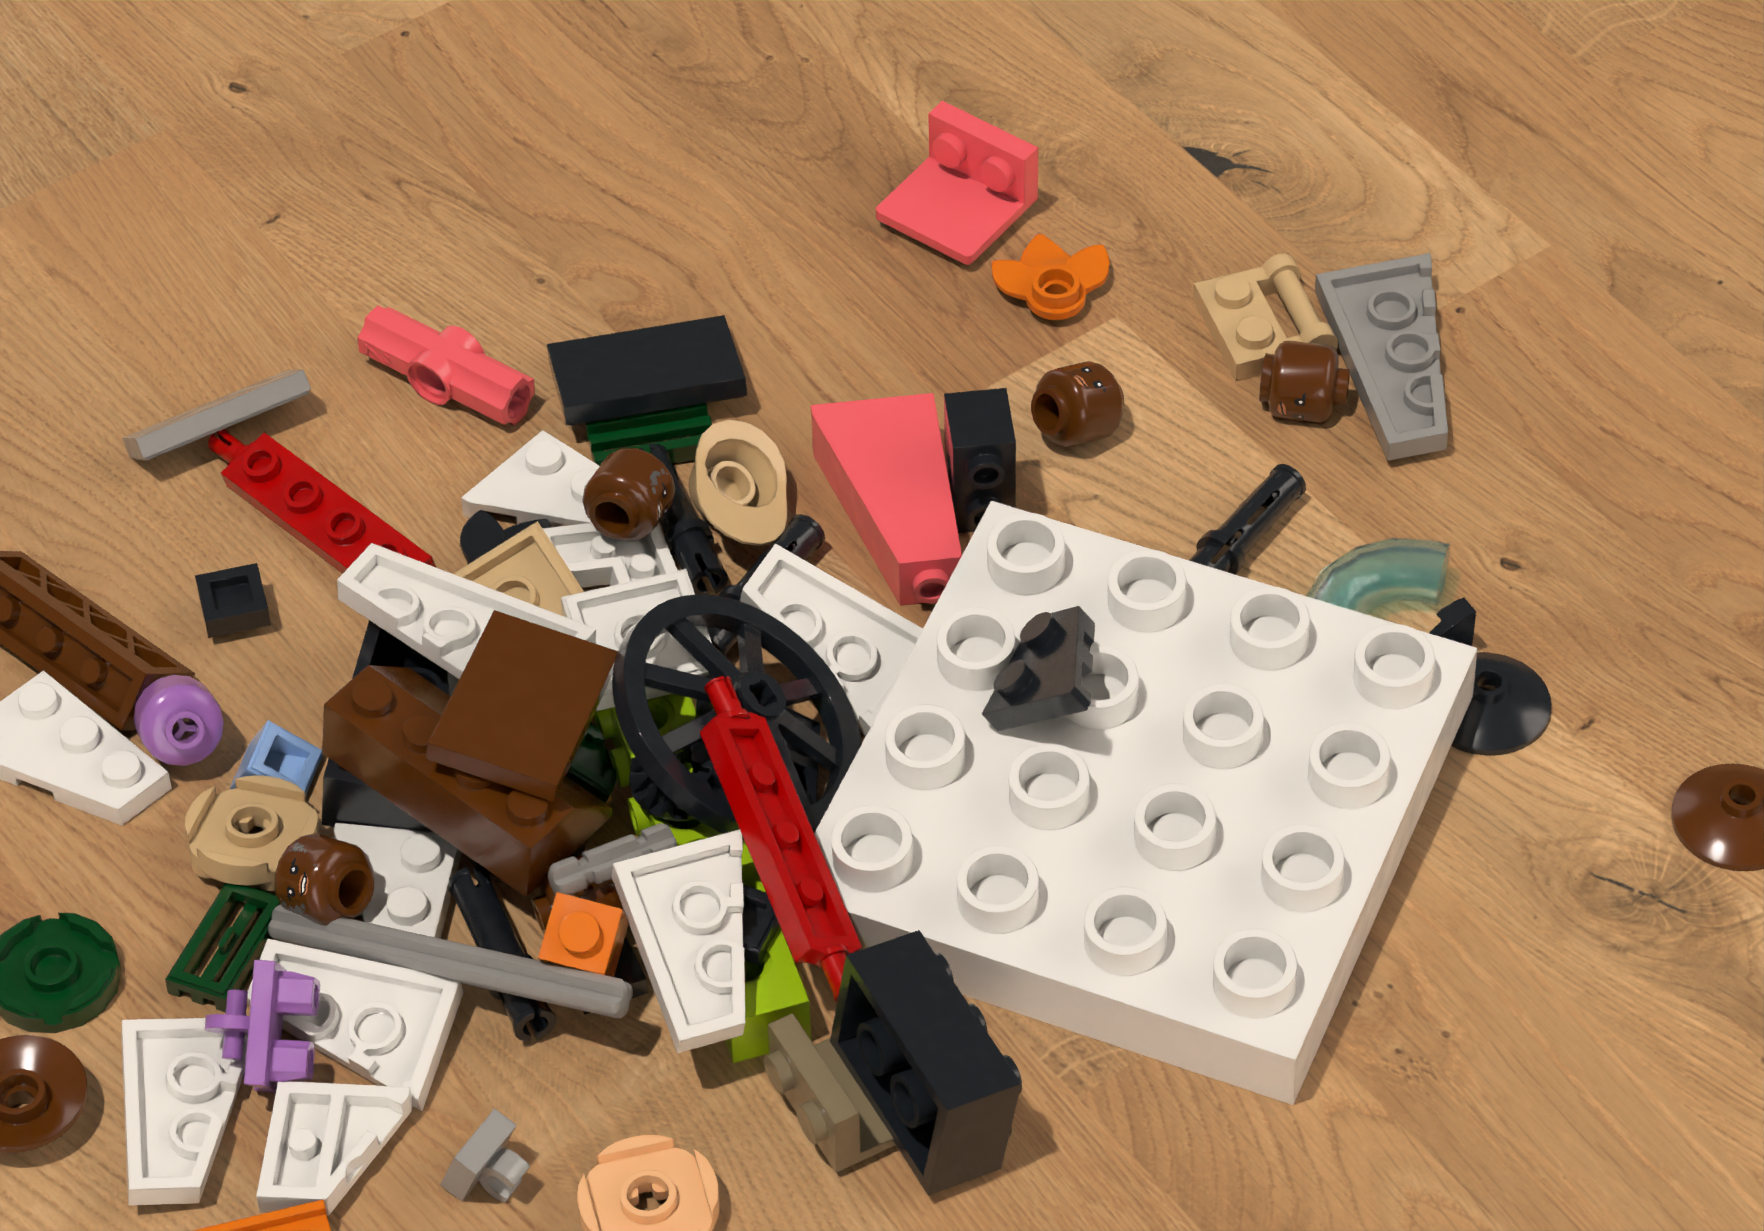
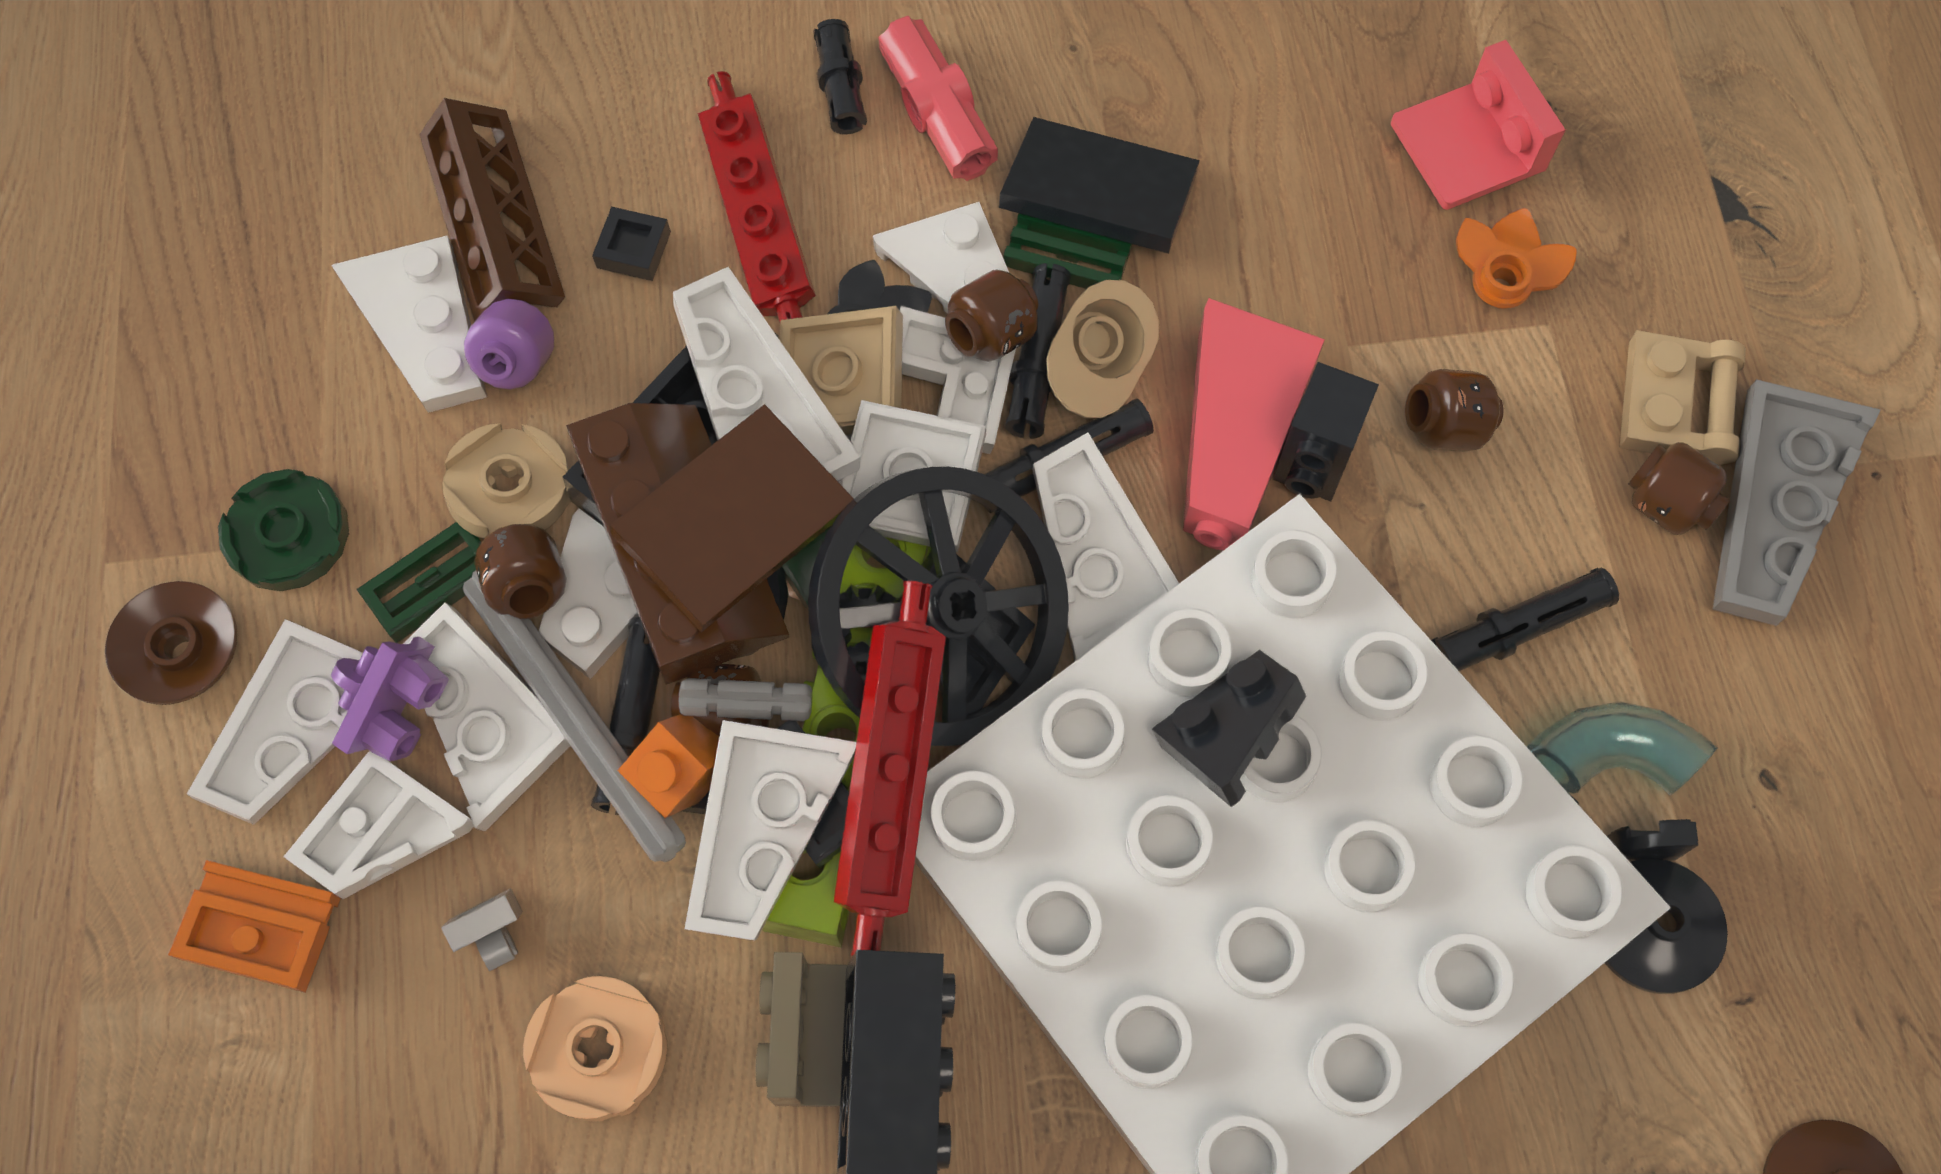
camera: 30 degrees right, 20 degrees up
light grey tile [122,370,311,461] -> none
light blue slope [230,720,323,794] -> none
none -> black pin [813,19,867,135]

